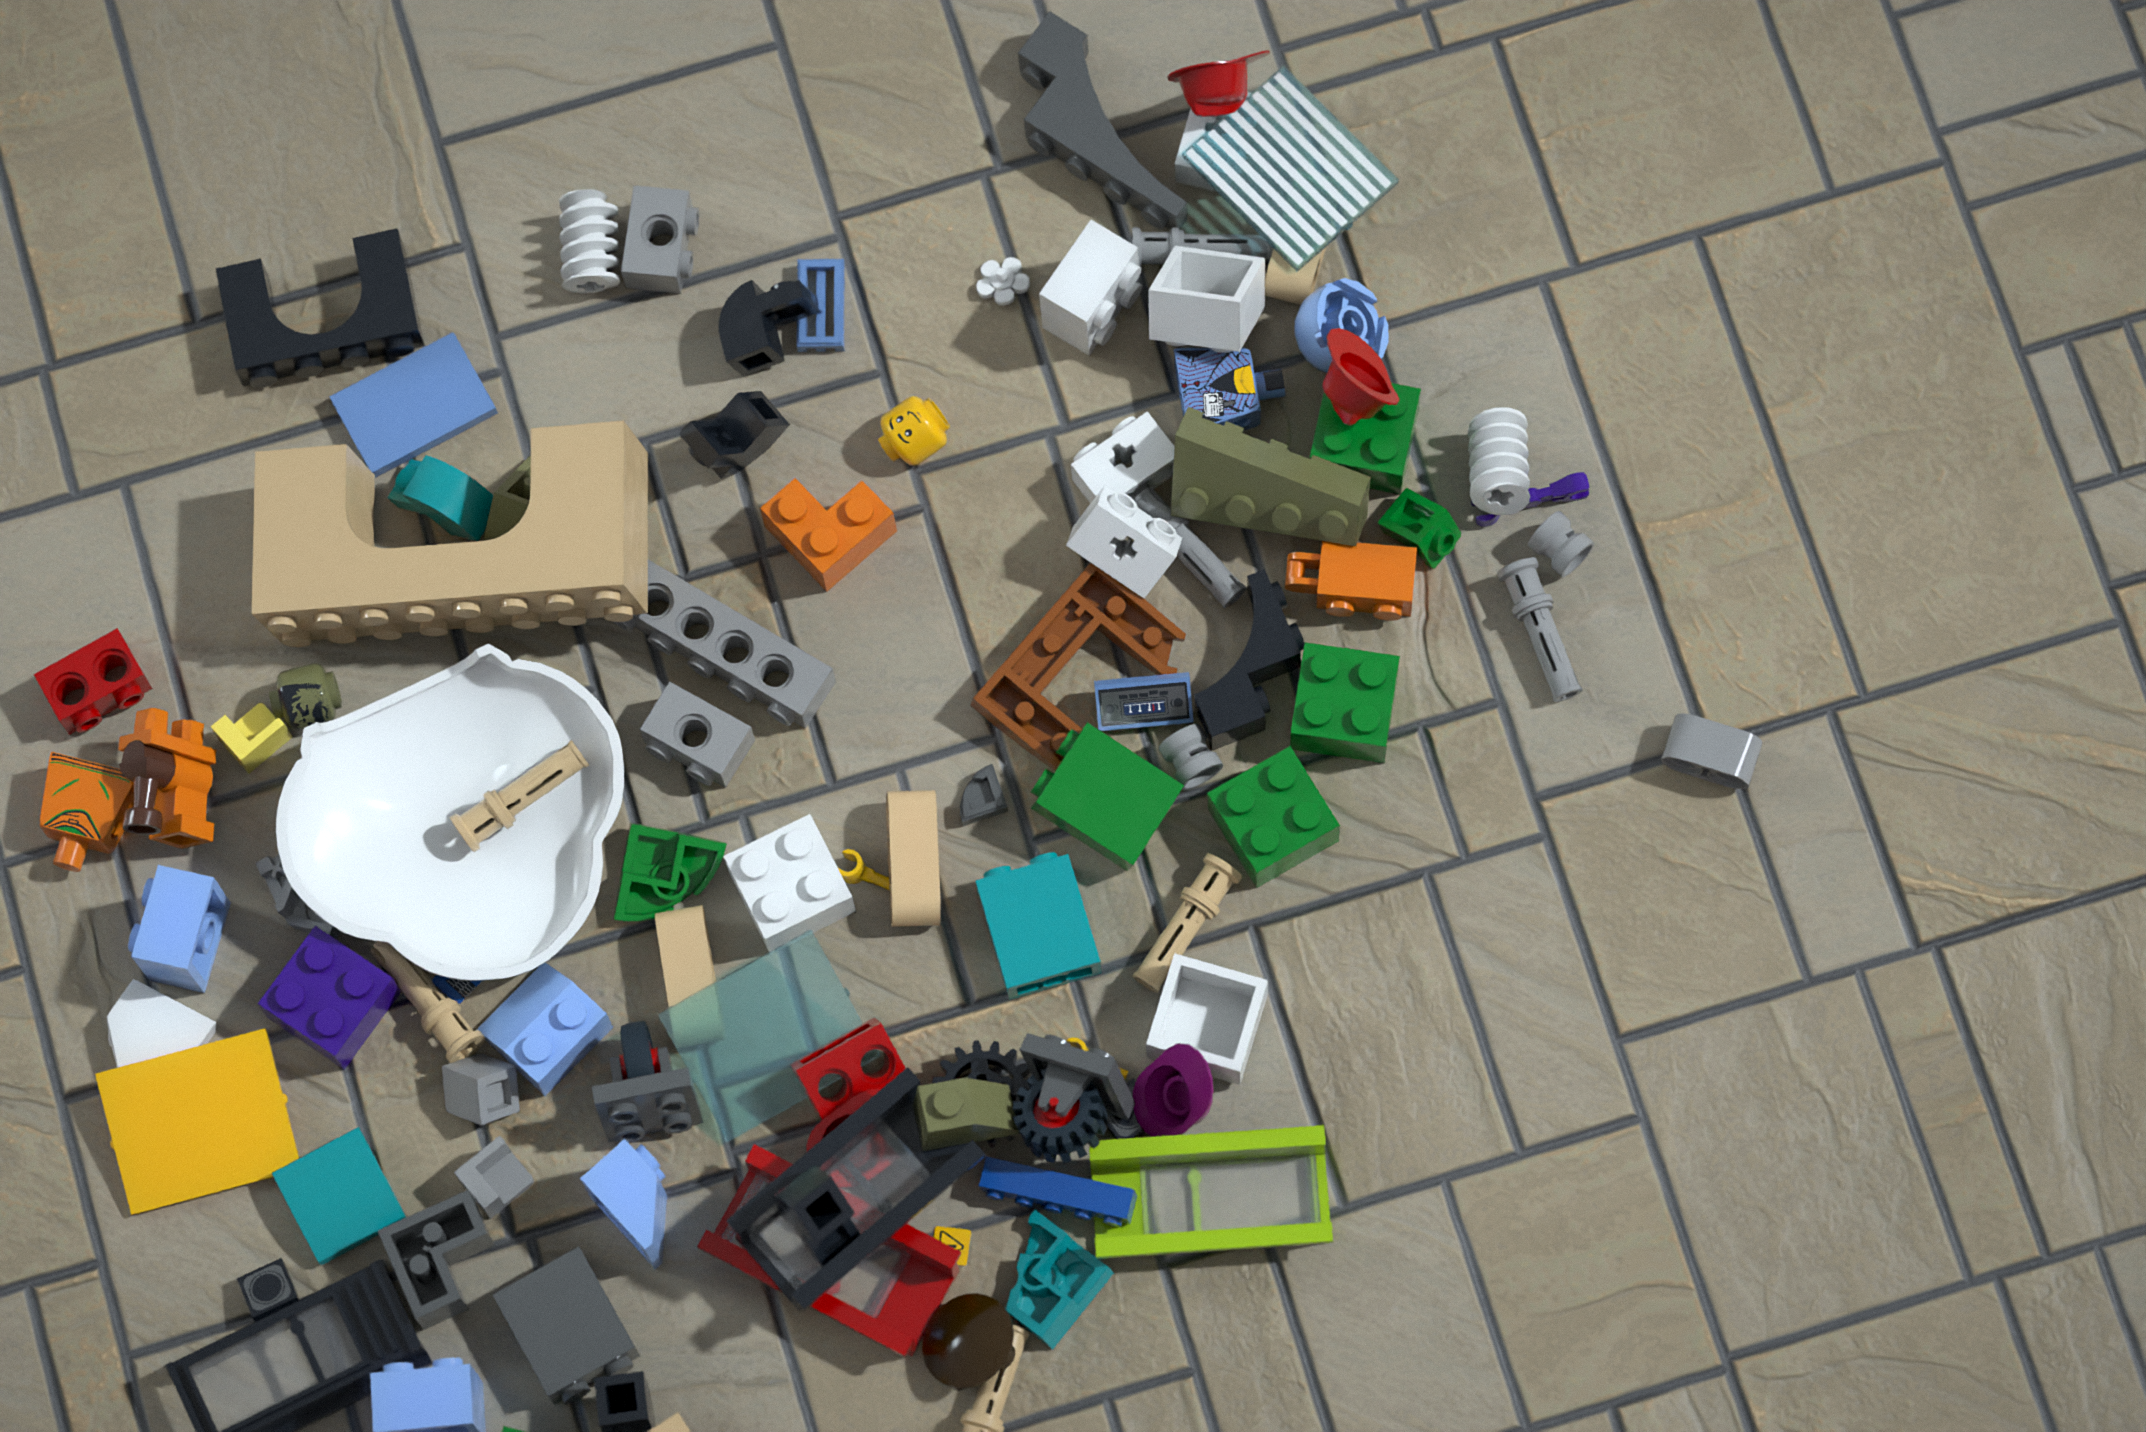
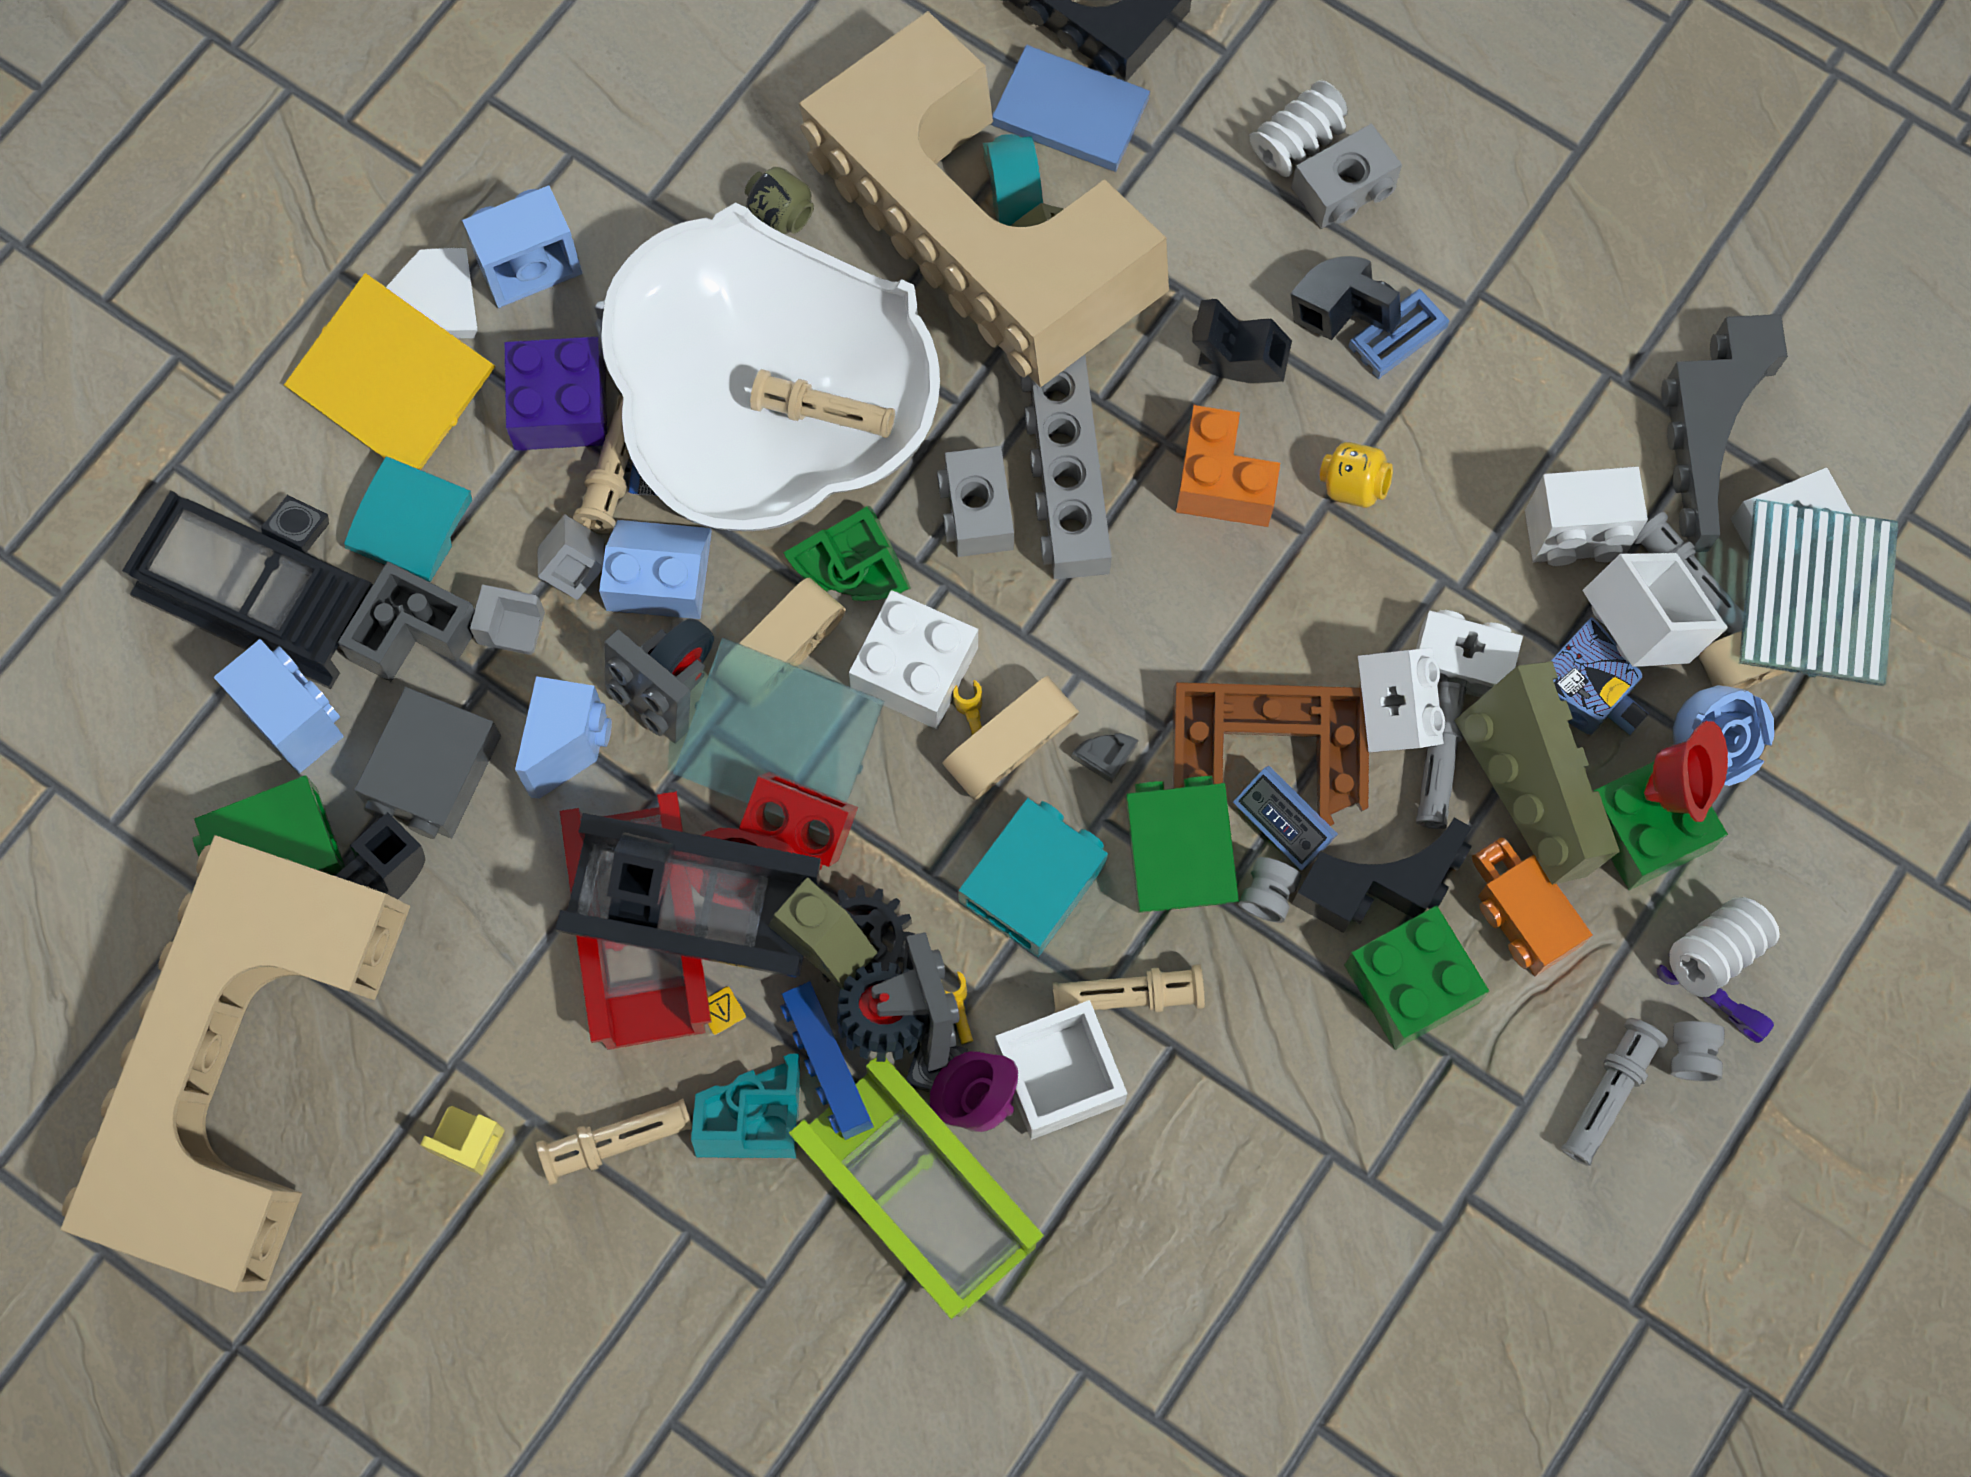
camera: 45 degrees right, 0 degrees up
red brick [33,628,153,735] -> none
orange torso [40,752,134,872] -> none
orange hips [118,708,217,849] -> none
light yellow panel [211,703,292,774] -> none
dark brown dish [922,1293,1016,1391] -> none
white plant [976,257,1030,306] -> none
red piece [1167,50,1270,117] -> none
green piece [1207,746,1340,888] -> none
green bracket [1377,488,1461,569] -> none
light grey beam [1661,713,1763,789] -> none

